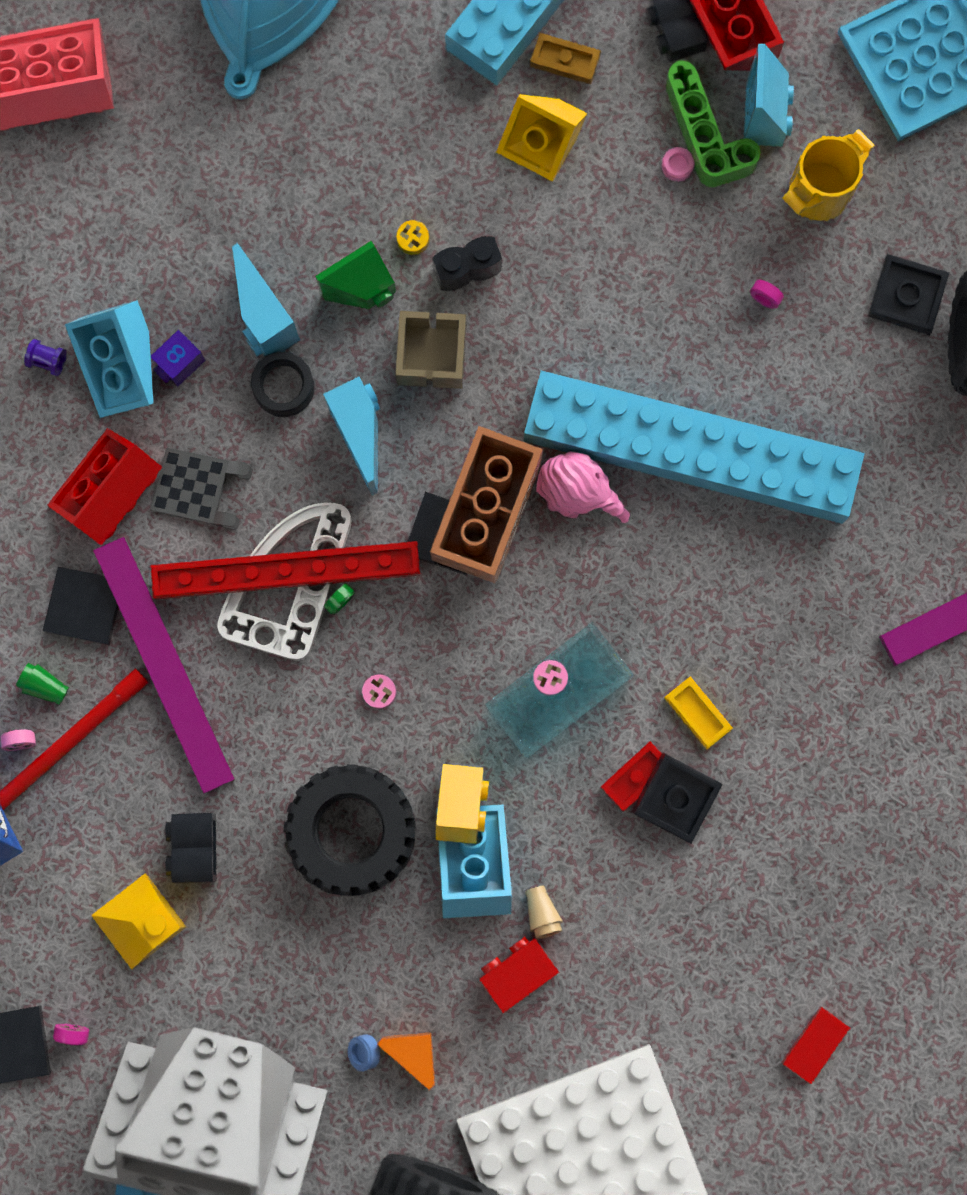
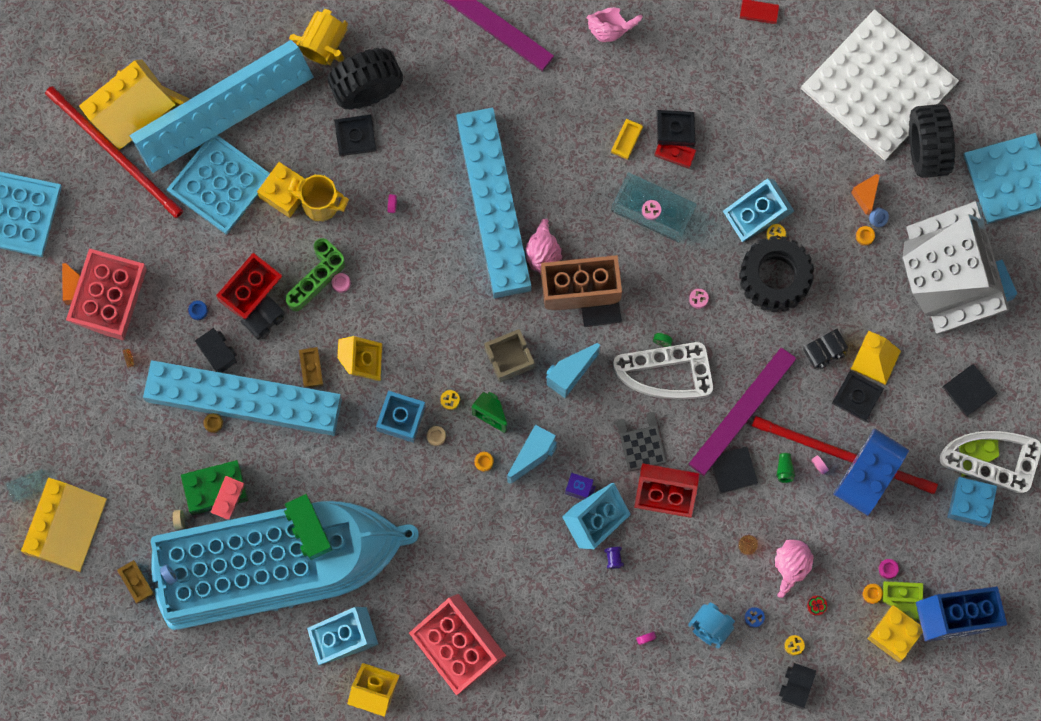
camera: 120 degrees left, 5 degrees down
dark pink tile [53,1024,89,1045] -> none
red tile [151,541,420,600] -> none
black tyre [251,351,315,417] -> none
black brick [432,236,502,291] -> none
yellow brick [436,764,489,844] -> none
red brick [479,937,559,1013] -> none
tan cone [525,886,563,939] -> none
medium azure slope [744,44,794,147] -> none
none -> yellow brick [257,162,305,218]
none -> dark azure brick [376,391,426,443]
none -> tan tile [427,426,446,446]
none -> light orange tile [474,452,494,472]
none -> bright pink hair [586,7,643,42]
none -> yellow tile [766,224,786,240]
none -> black tile [832,370,884,422]
none -> light orange tile [856,226,875,246]

